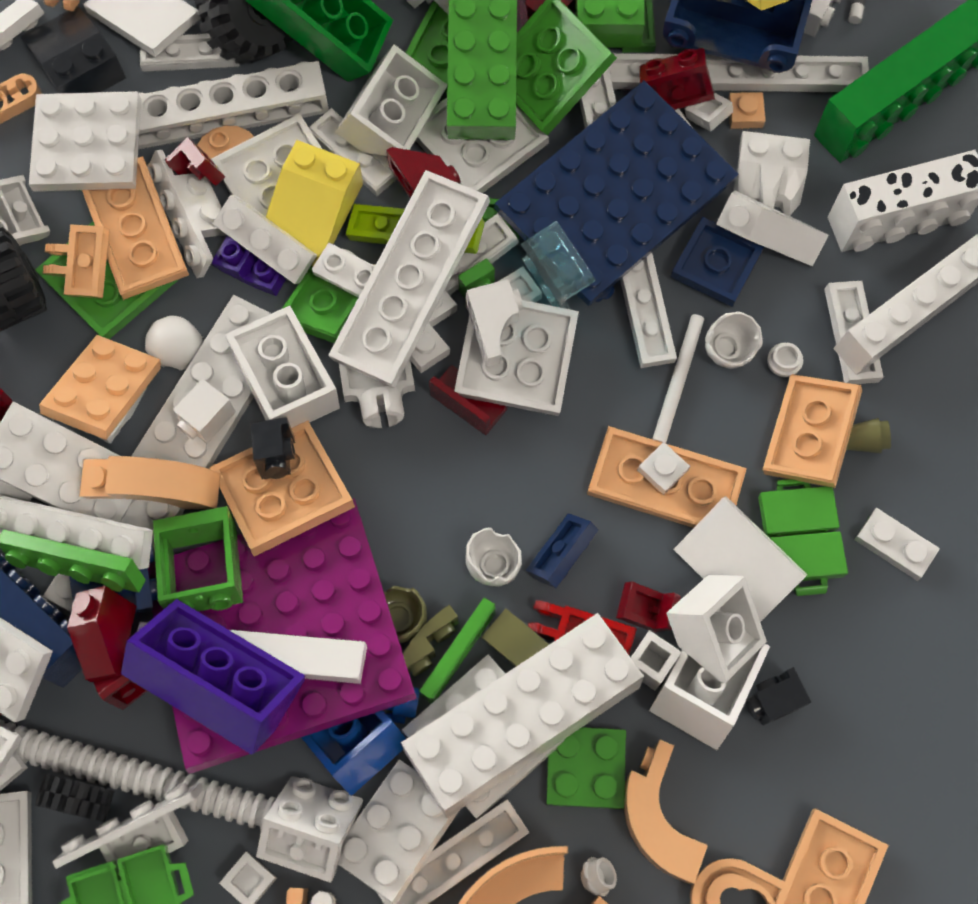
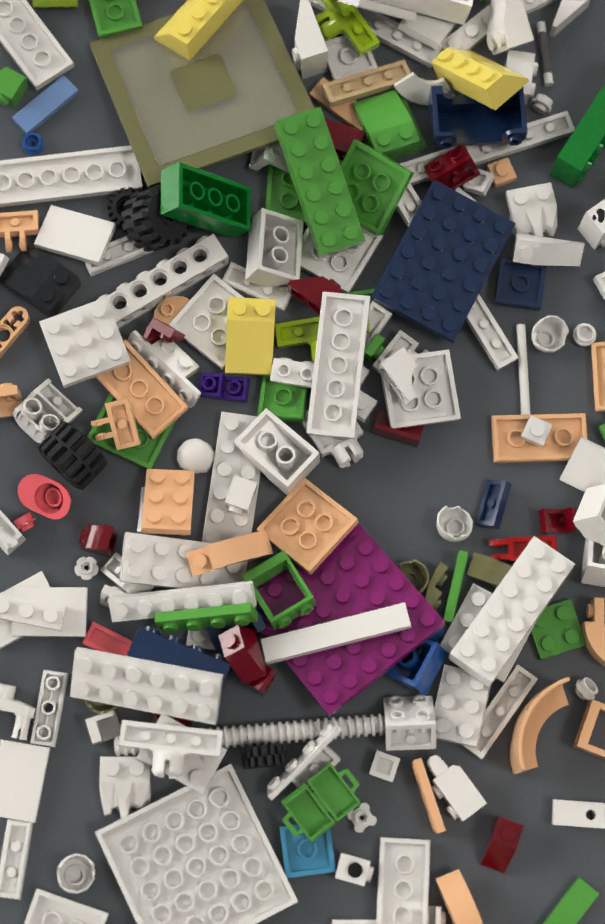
camera: 25 degrees left, 5 degrees up
dark purple slope [121,599,306,755] -> none
white plate [213,195,318,284] -> none
black brick [251,417,295,480] -> none
clear light blue bracket [521,220,596,310] -> none
white brick [631,630,681,691] -> none
none -> white plate [531,94,553,114]

